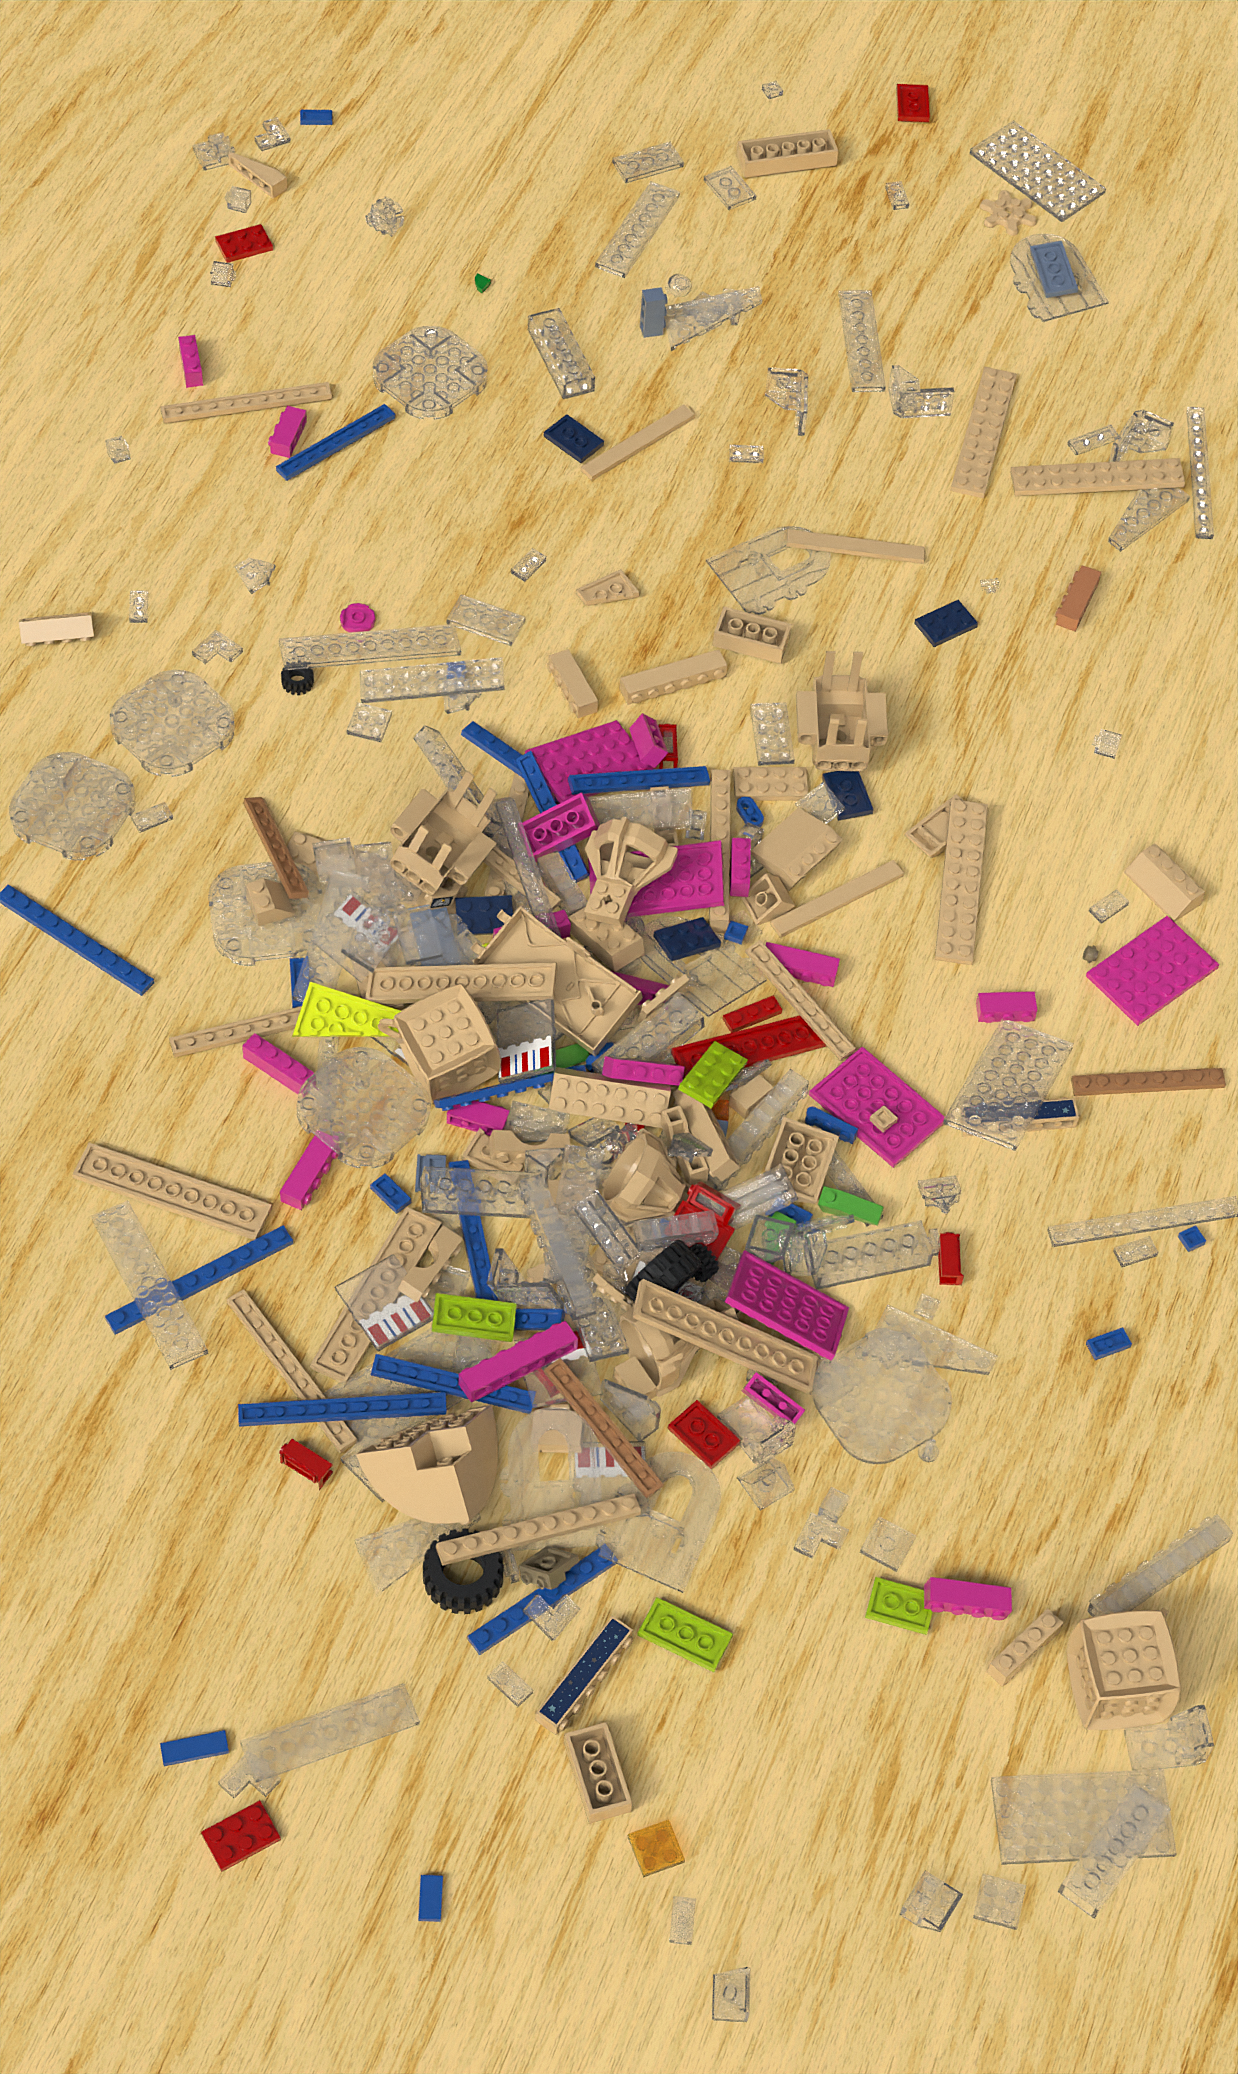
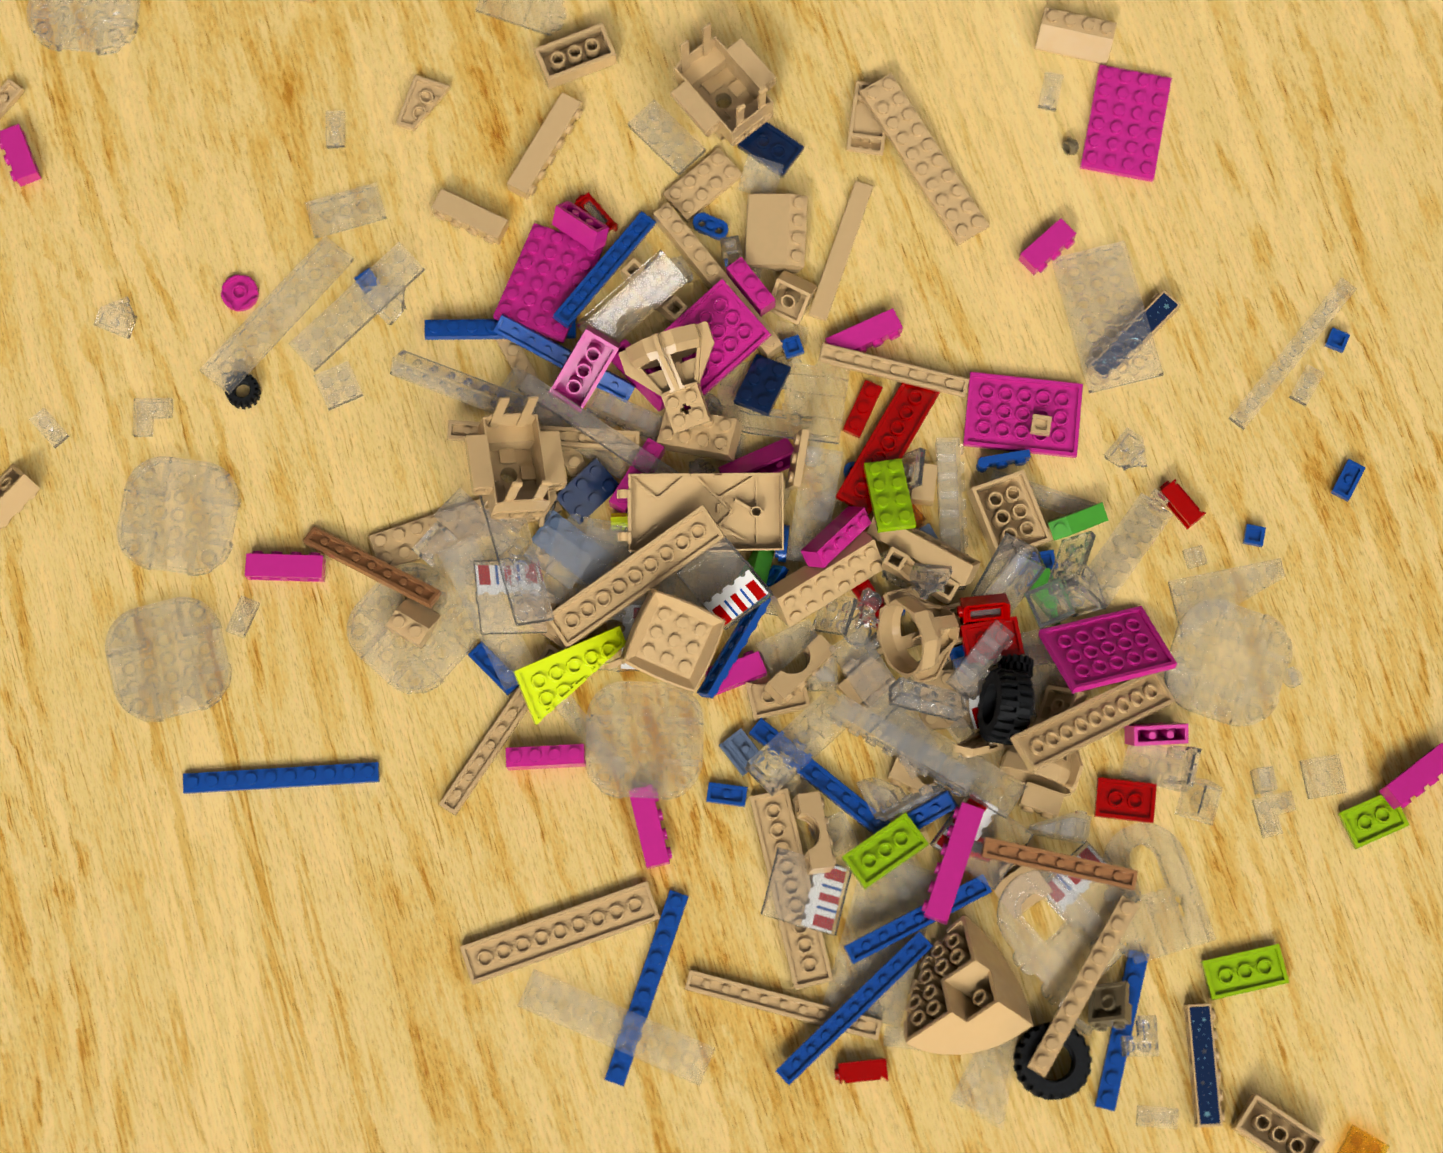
camera: 35 degrees left, 20 degrees up
blue plate [276,404,395,481] -> none
medium nougat plate [1071,1068,1226,1096] -> none
none -> dark pink brick [245,551,326,582]
none -> blue plate [1243,524,1266,547]

